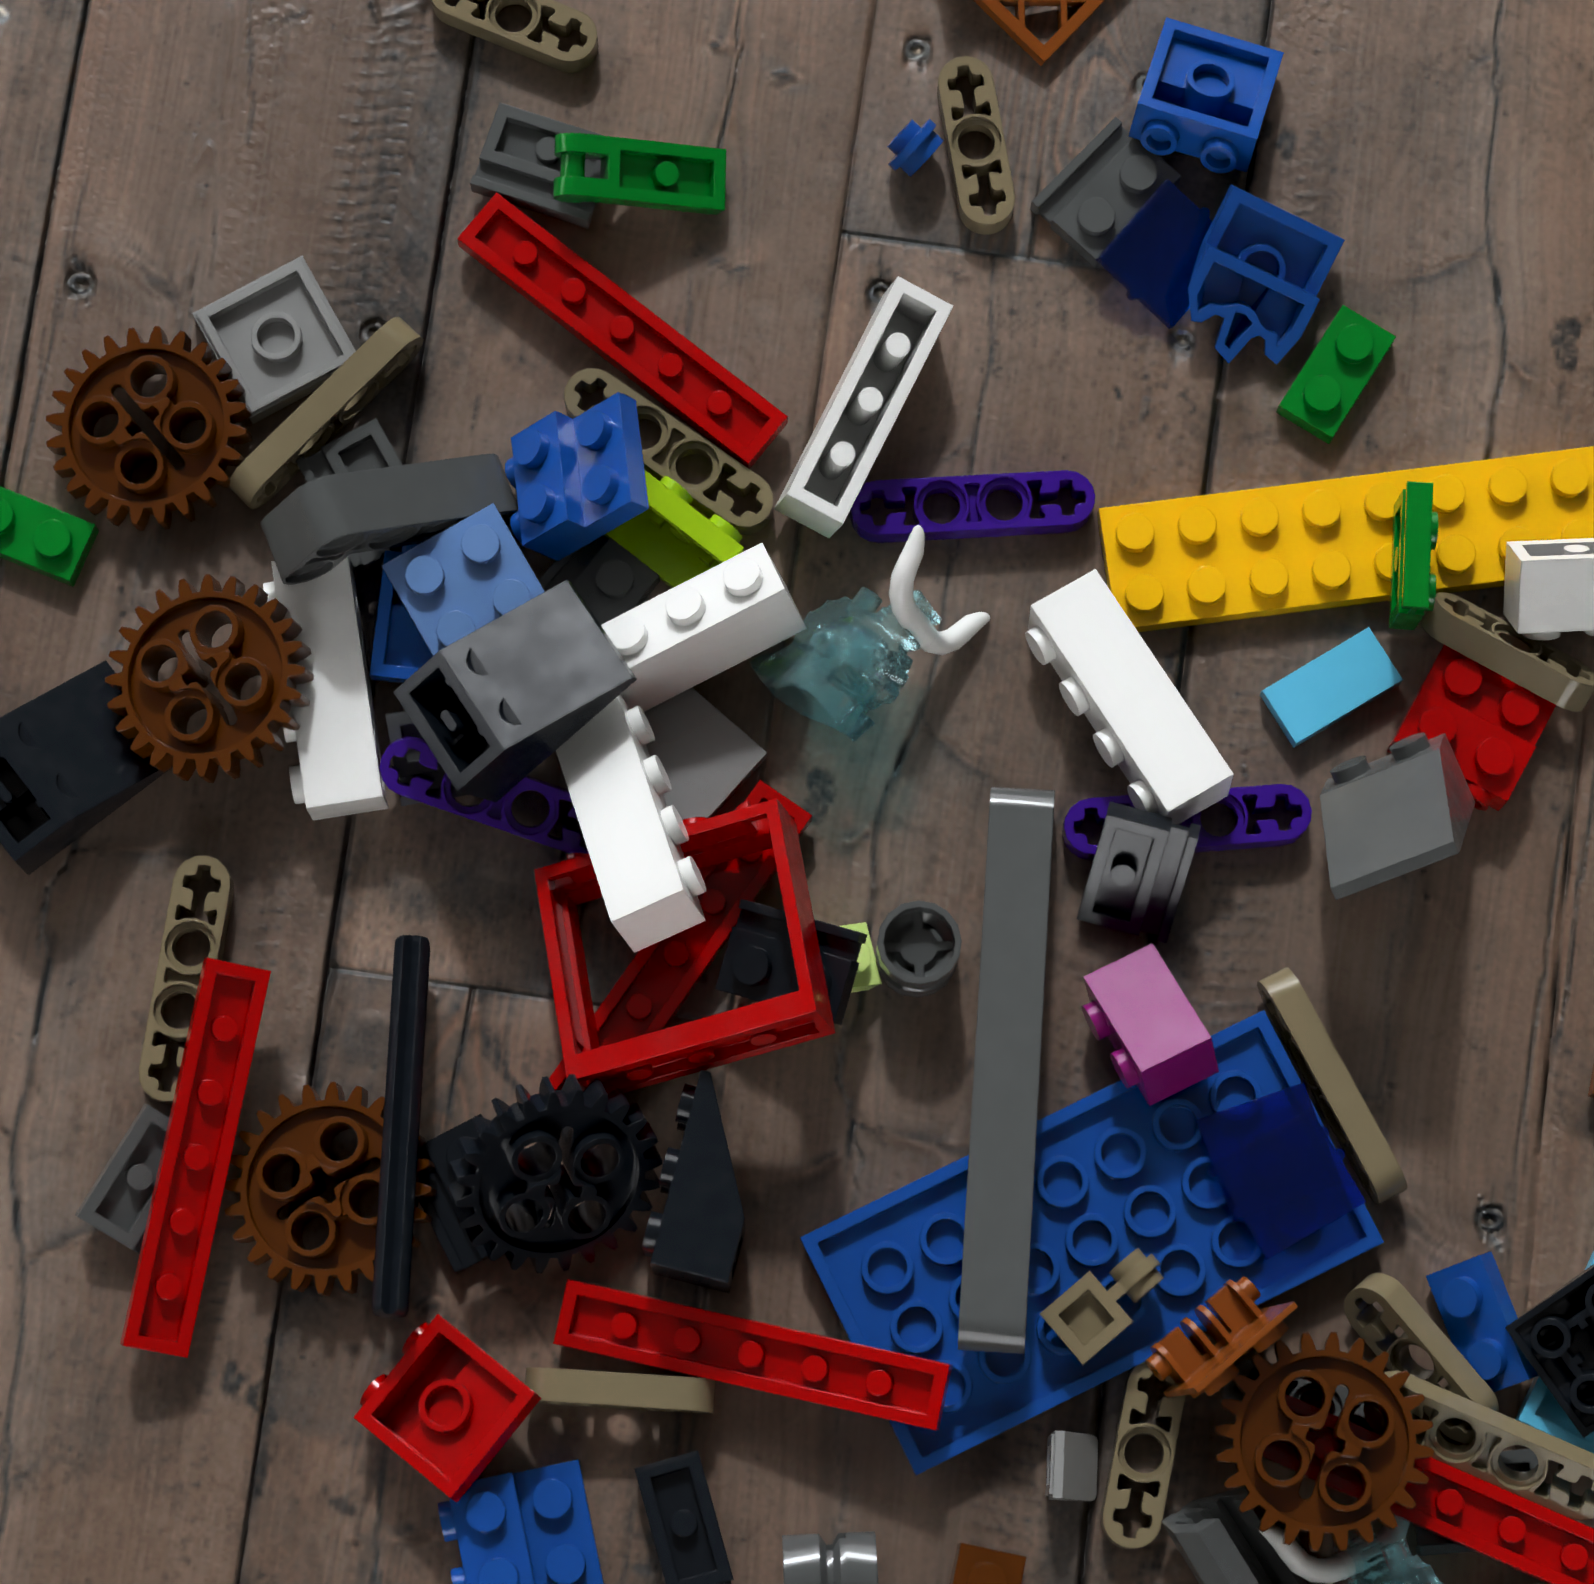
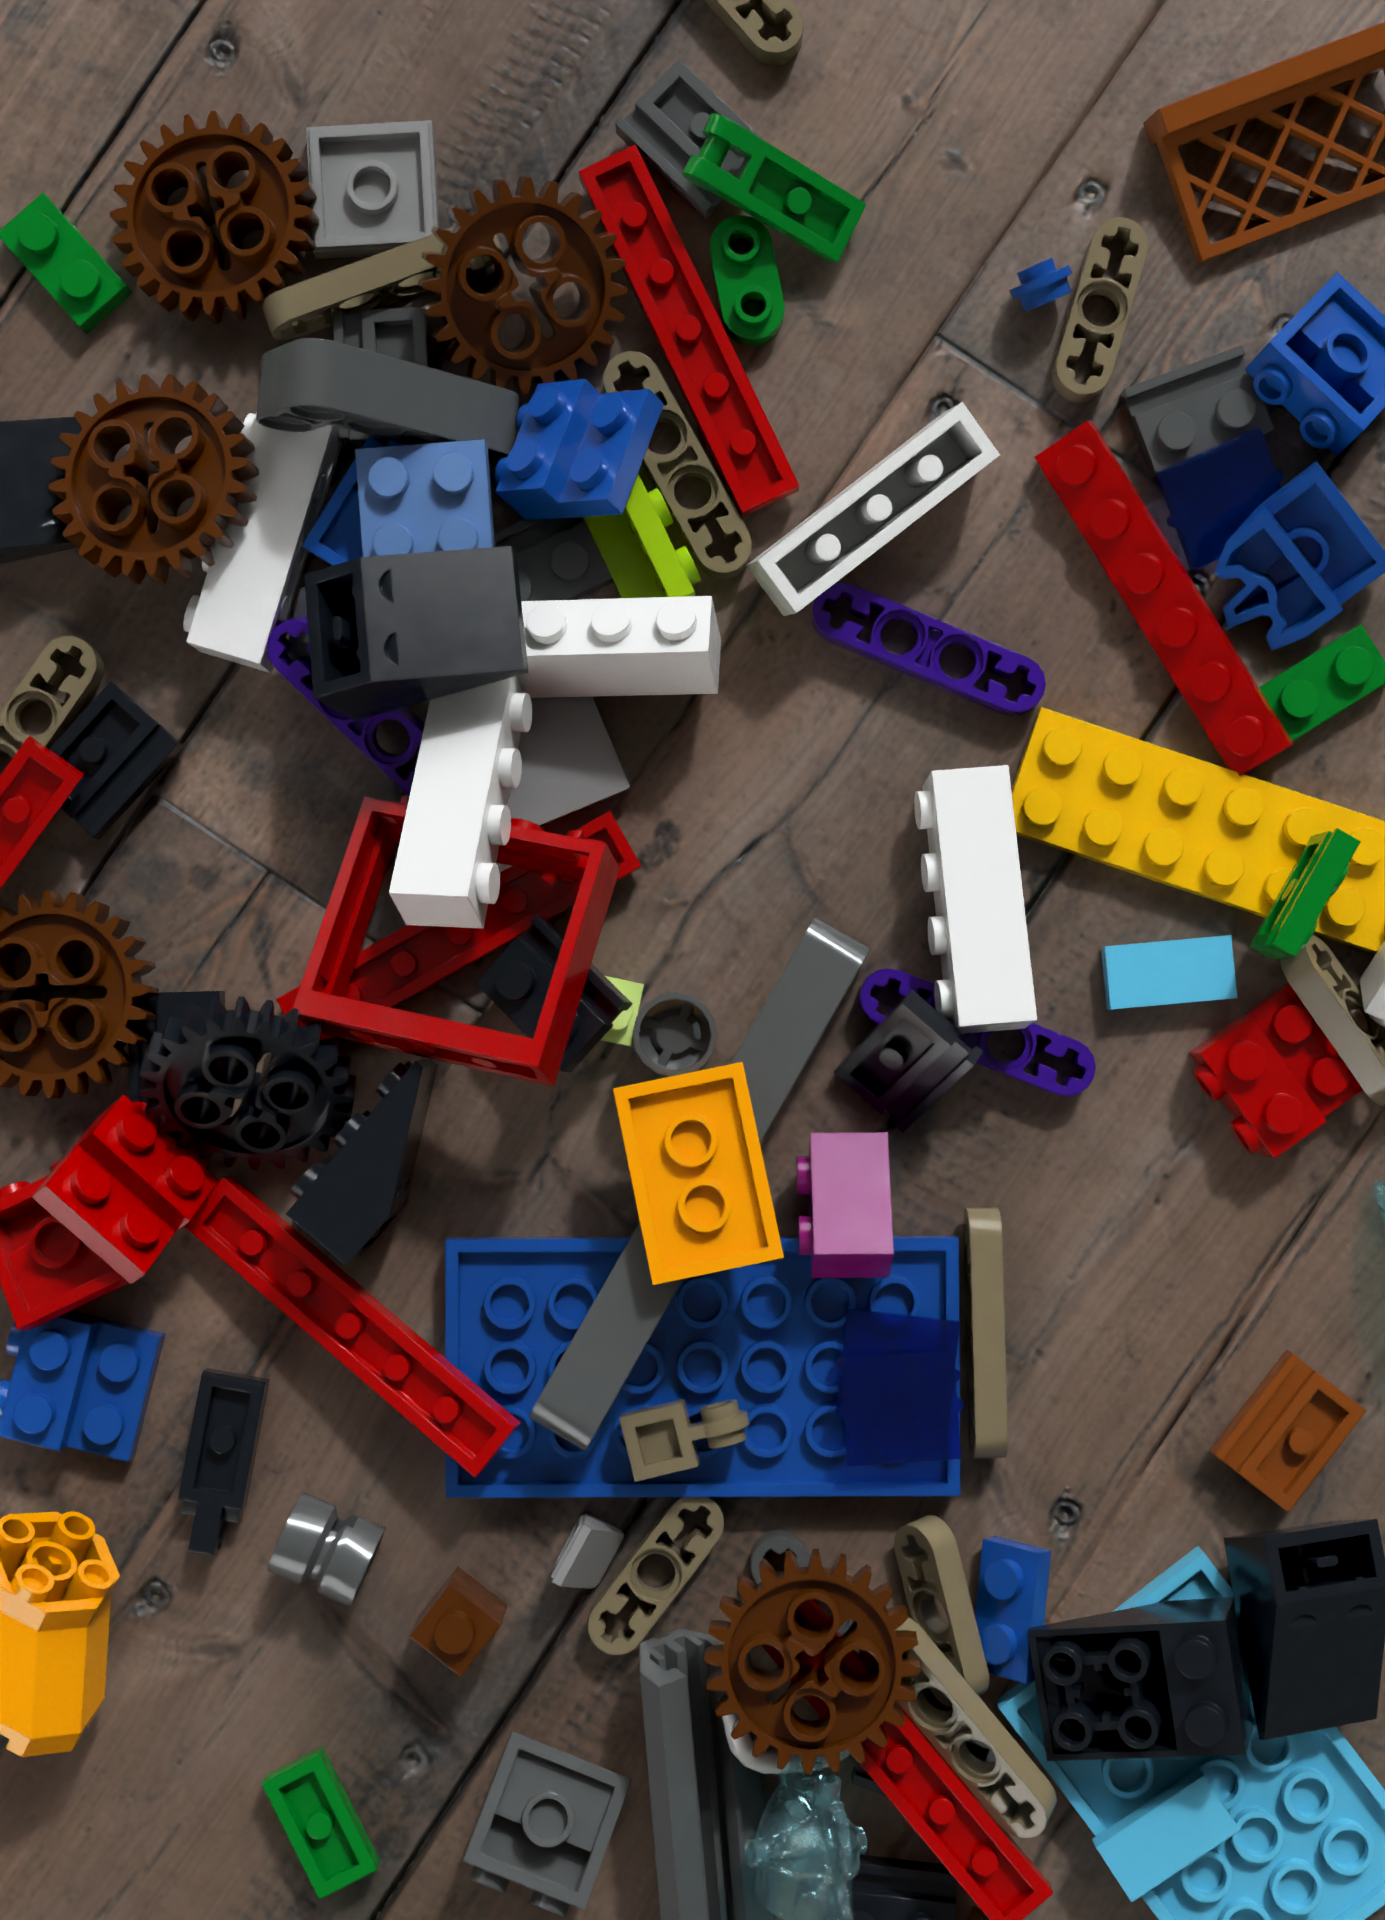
camera: 25 degrees right, 10 degrees up
black axle [372,935,430,1319] -> none
dark tan beam [525,1367,716,1414] -> none
clear light blue helmet [750,525,990,742] -> none
dark orange hinge [1145,1276,1298,1398] -> none
dark grey slope [1320,732,1476,900] -> none
none -> red plate [32,1095,219,1284]
none -> black plate [49,682,184,839]
none -> reddish brown gear [418,176,628,395]
none -> light orange plate [613,1062,784,1285]
none -> green plate [709,215,785,347]
none -> red plate [1034,420,1293,776]

